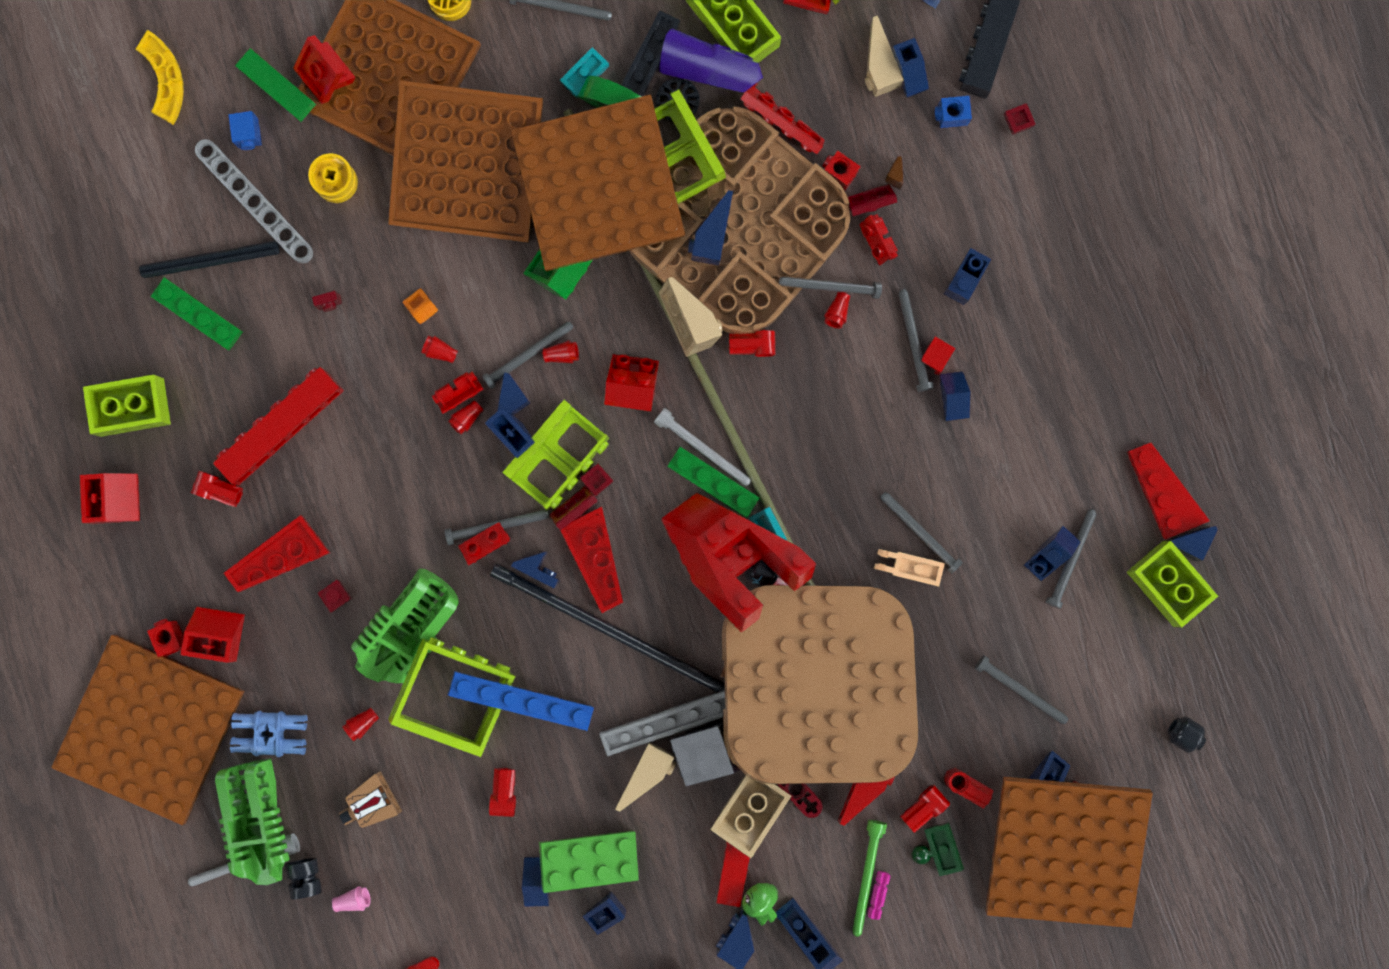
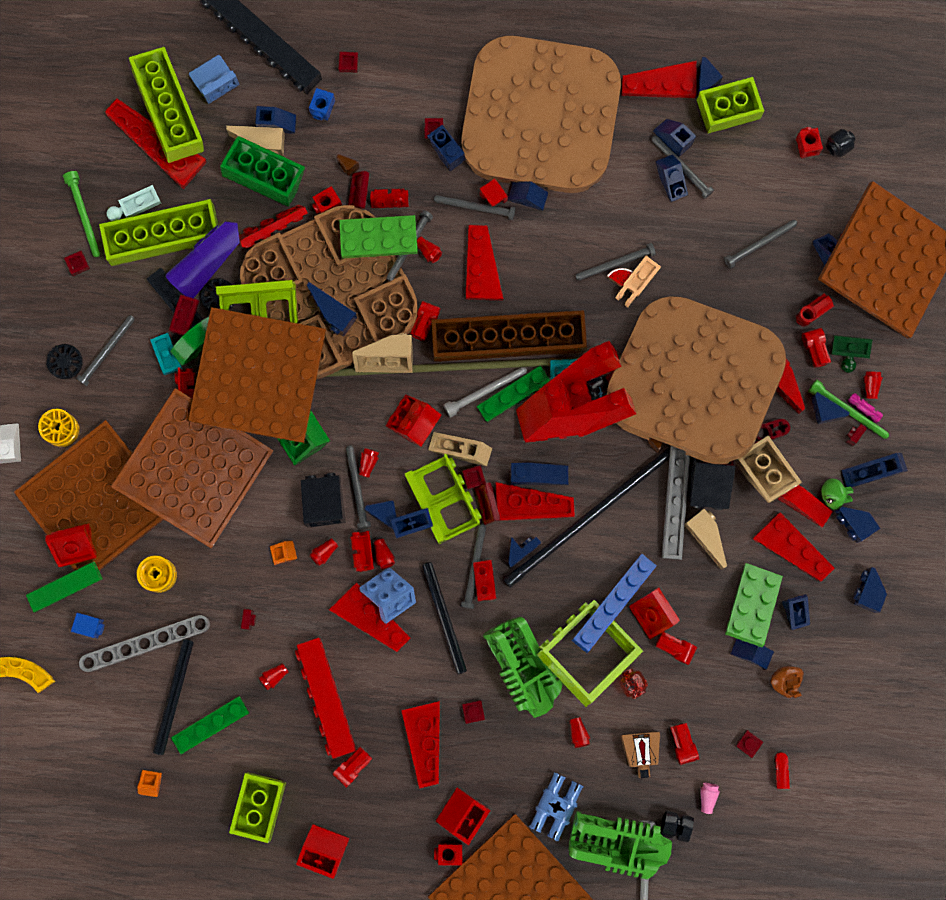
camera: 65 degrees left, 5 degrees down
none -> orange slope [137,770,162,797]
none -> dark red plate [169,295,199,335]
none -> red hinge [175,367,195,399]
none -> green slope [220,136,305,207]
none -> red cone [259,663,289,690]
none -> black slope [301,473,346,528]
none -> red wing [329,583,411,652]
none -> bright green plate [339,215,418,258]
none -> medium blue bracket [360,568,416,624]
none -> black axle [422,562,467,674]
none -> dark red plate [425,118,443,139]
none -> tan slope [428,432,492,466]
none -> reddish brown brick [432,310,587,362]
none -> medium nougat plate [461,36,621,193]
none -> red wing [466,225,503,301]
none -> dark blue slope [511,463,568,485]
none -> red tile [606,268,633,288]
none -> clear red head [619,669,648,699]
none -> red bracket [629,588,680,639]
none -> dark blue slope [653,119,696,157]
none -> red piece [670,723,699,765]
none -> dark red plate [735,730,763,758]
none -> red wing [752,512,835,582]
none -> dark orange piece [770,666,804,698]
none -> red brick [796,127,823,159]
none -> dark blue slope [811,392,850,424]
none -> dark red plate [846,424,867,446]
none -> red cone [863,372,883,399]

